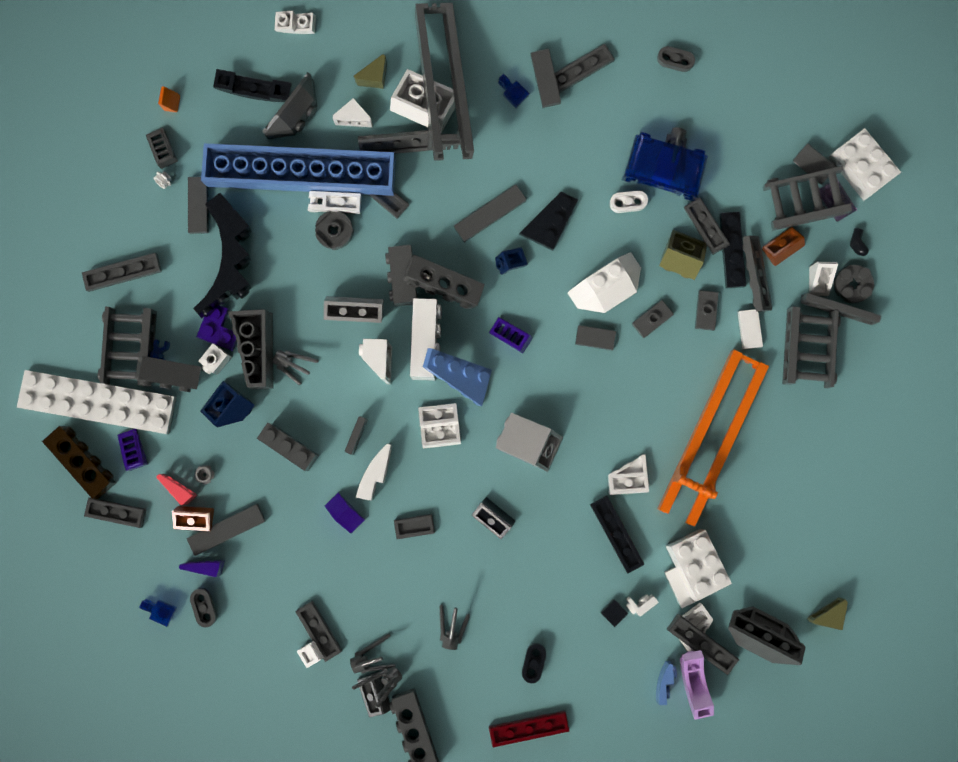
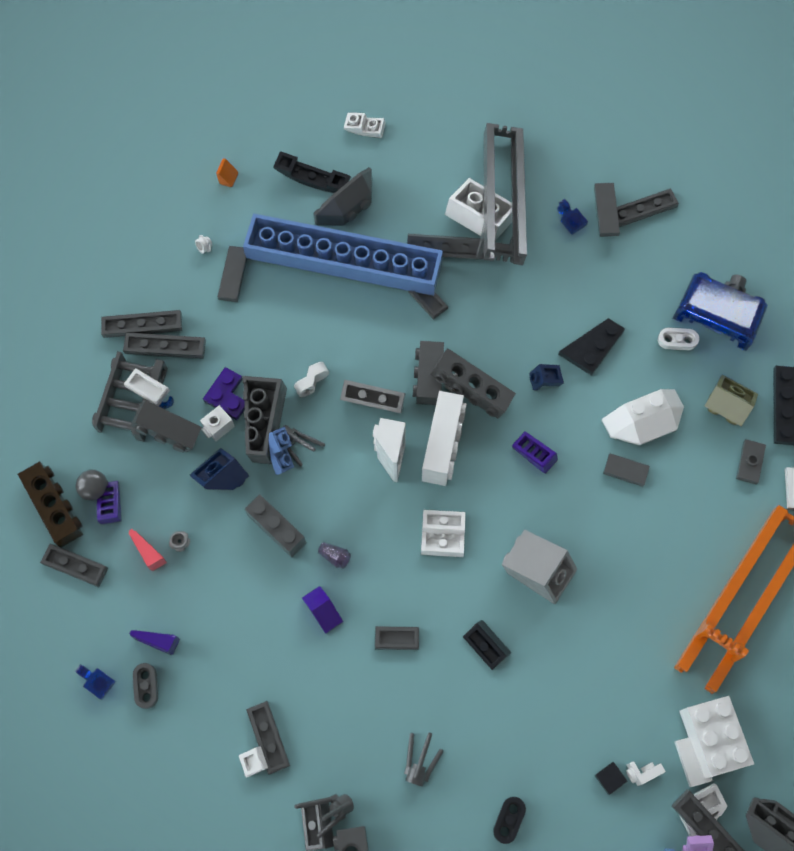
camera: 10 degrees right, 15 degrees down
white plate [17,370,176,434] -> none
dark grey slope [146,127,178,169] -> none
dark orange slope [172,506,214,531] -> none
dark grey tile [186,504,266,556] -> none
black arch [193,193,252,319] -> none
white plate [308,191,362,214] -> none
dark grey plate [315,211,354,250] -> none
white slope [333,98,373,127] -> none
dark grey tile [345,416,368,455] -> none
dark grey plant [350,634,396,674] -> none
olive slope [353,54,387,89] -> none
white slope [356,444,392,501] -> none
medium blue wing [423,348,492,406] -> none
dark grey tile [454,185,527,243] -> none
black plate [590,495,645,574] -> none
white wing [608,455,649,495] -> none
dark grey plate [632,300,674,339] -> none
dark grey plate [657,46,695,72] -> none
dark grey tile [684,197,730,255] -> none
none -> dark grey hair [75,469,109,501]
none -> dark grey plate [123,333,206,359]
none -> white tile [124,368,170,406]
none -> medium blue slope [269,427,294,475]
none -> white piece [294,362,329,397]
none -> cone [318,542,351,569]

